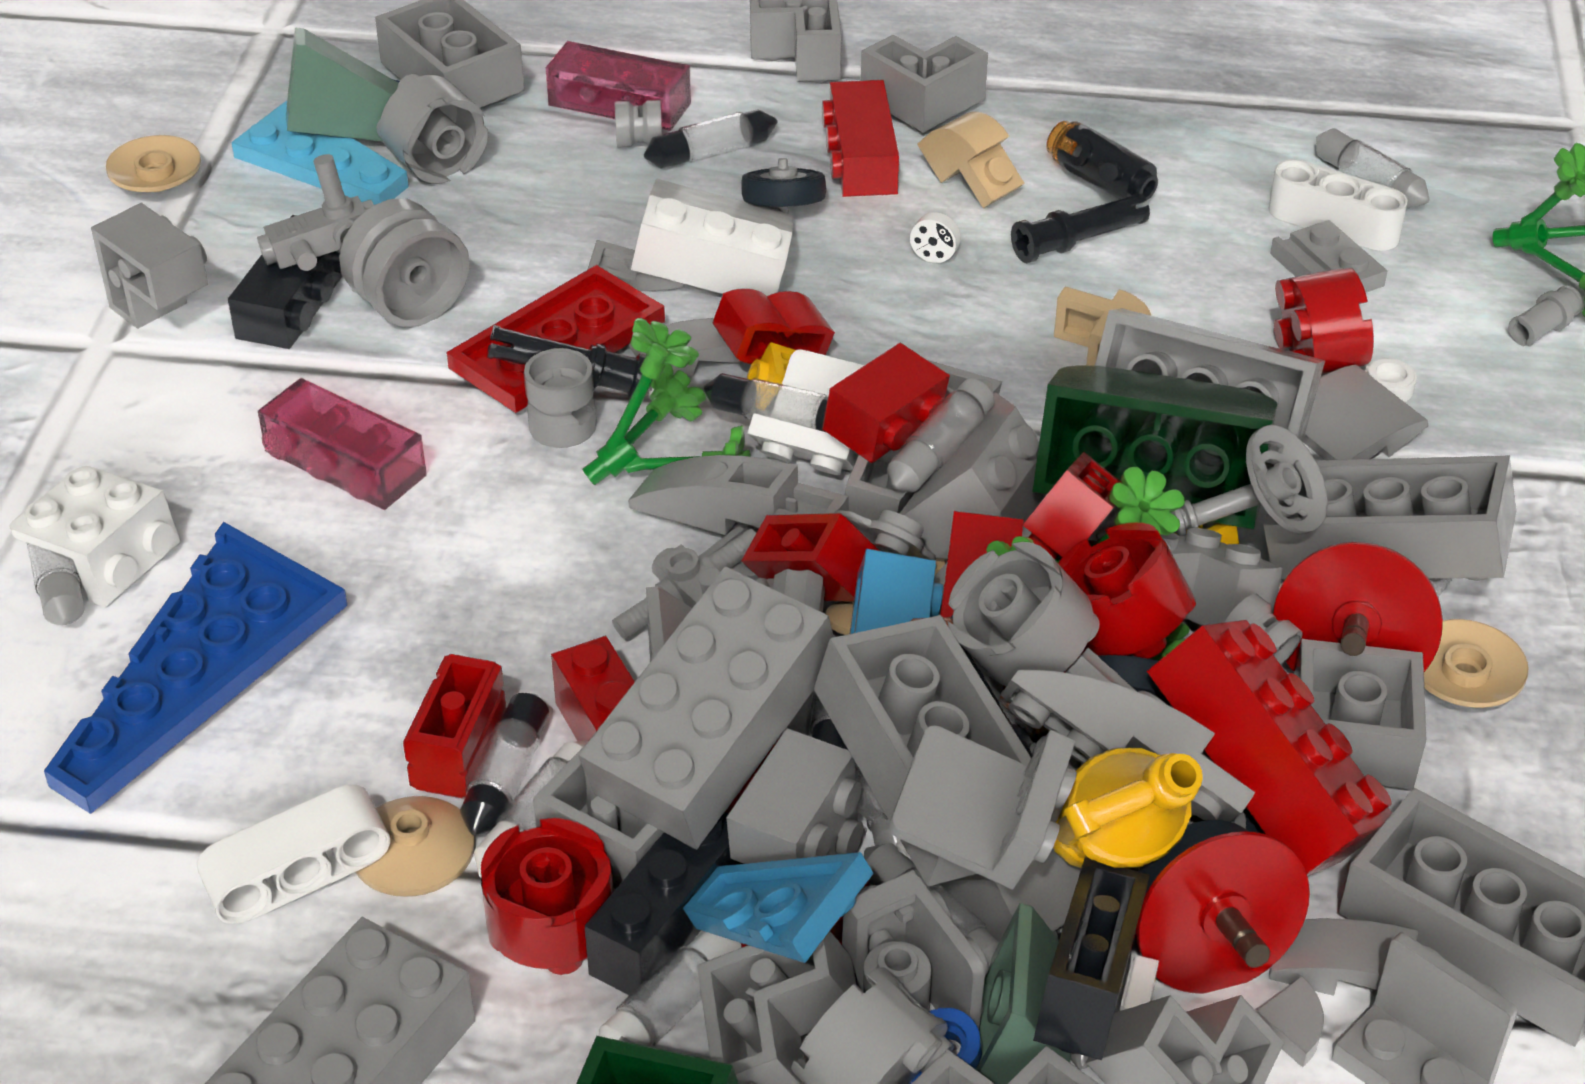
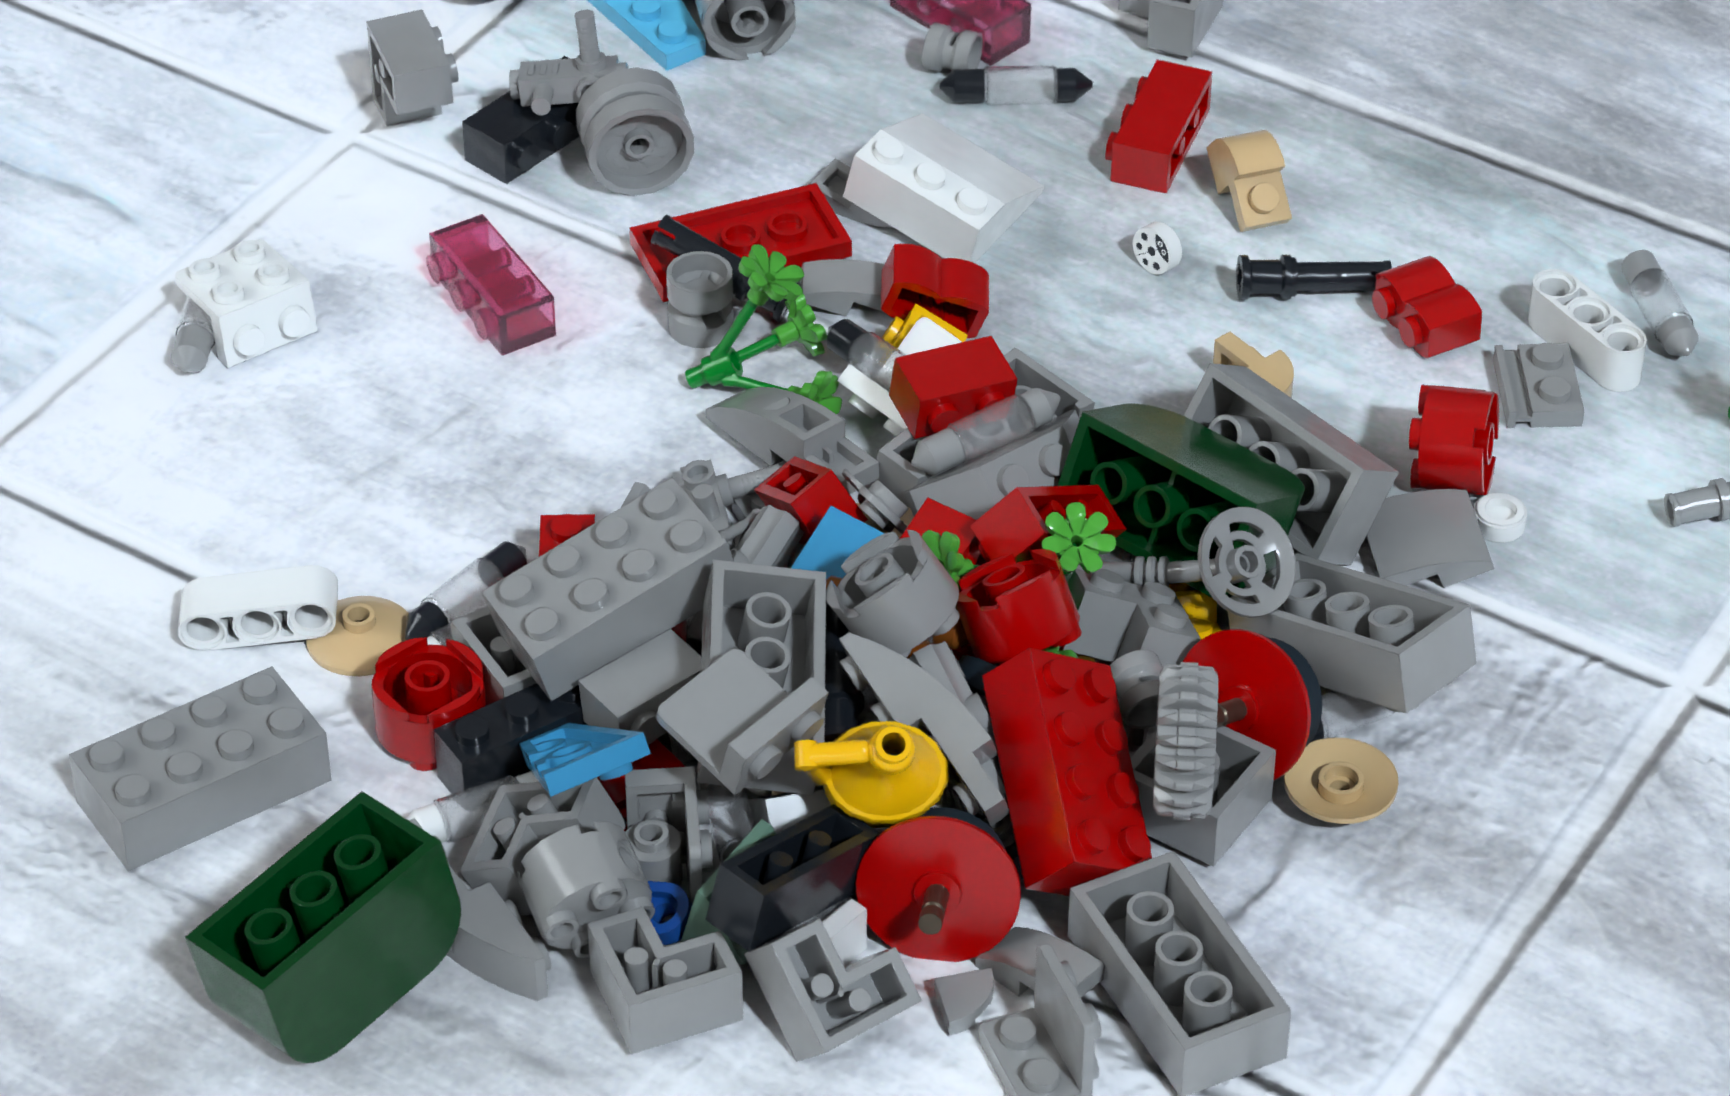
camera: 25 degrees right, 0 degrees up
blue wing [44,521,348,814] -> none
red brick [403,654,506,798] -> none
black wheel [741,158,826,213] -> none
light grey brick [861,35,988,132] -> none
black piece [1046,121,1158,200] -> none
none -> light grey gear [1153,662,1218,821]
none -> red brick [1372,256,1482,358]

